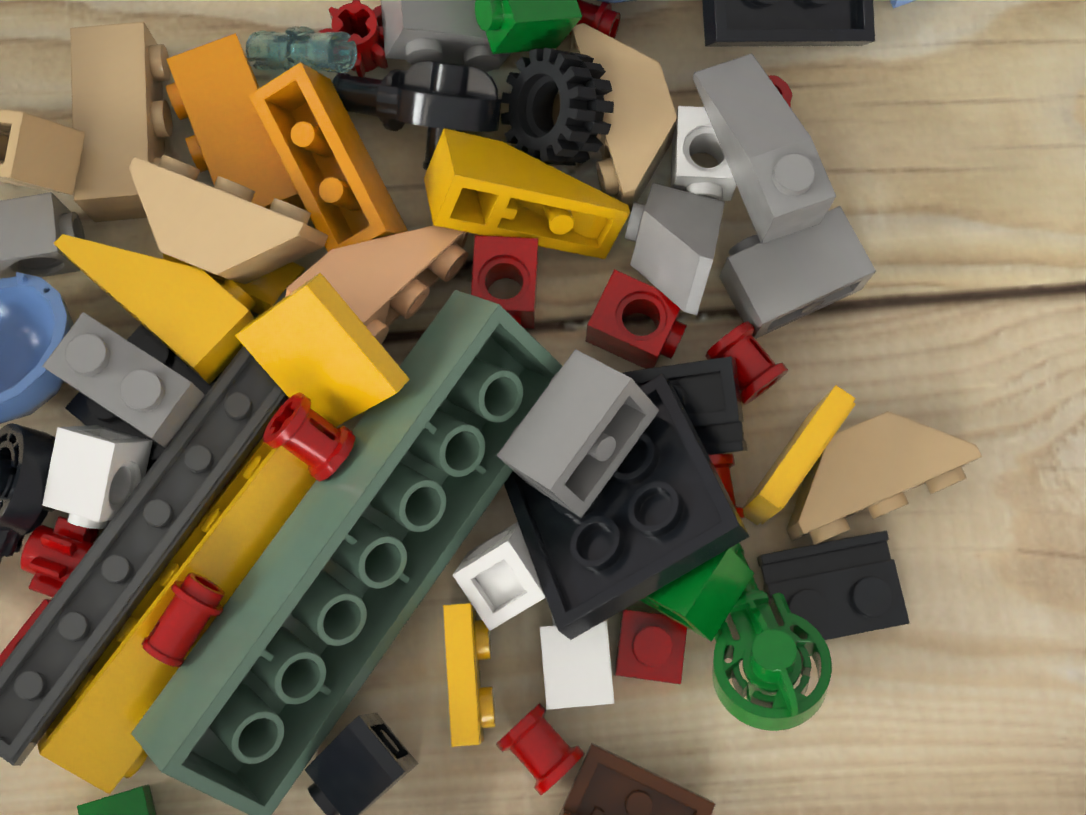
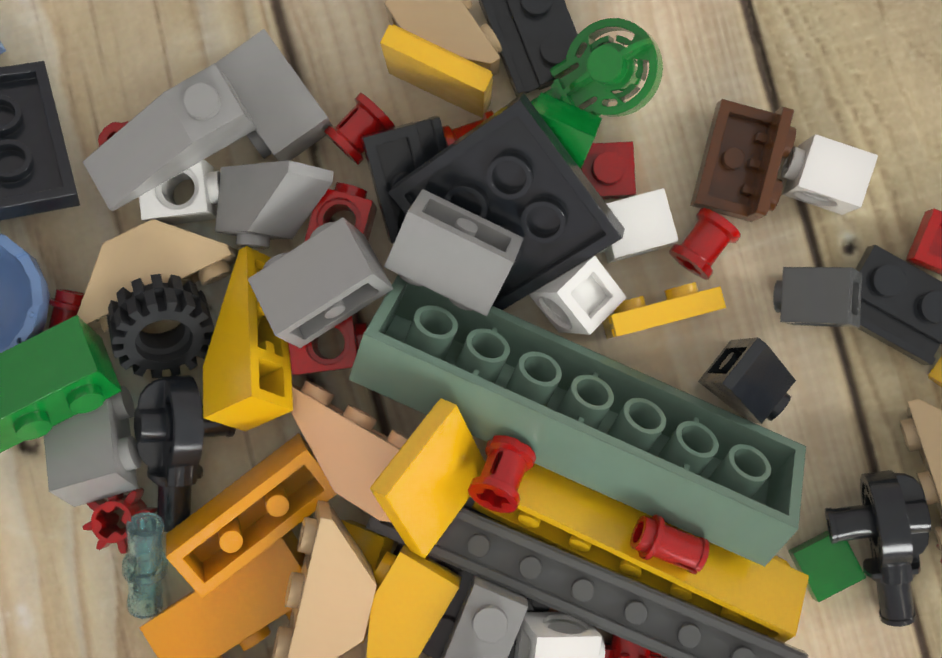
camera: 100 degrees left, 10 degrees up
none -> light grey brick [248,217,393,348]

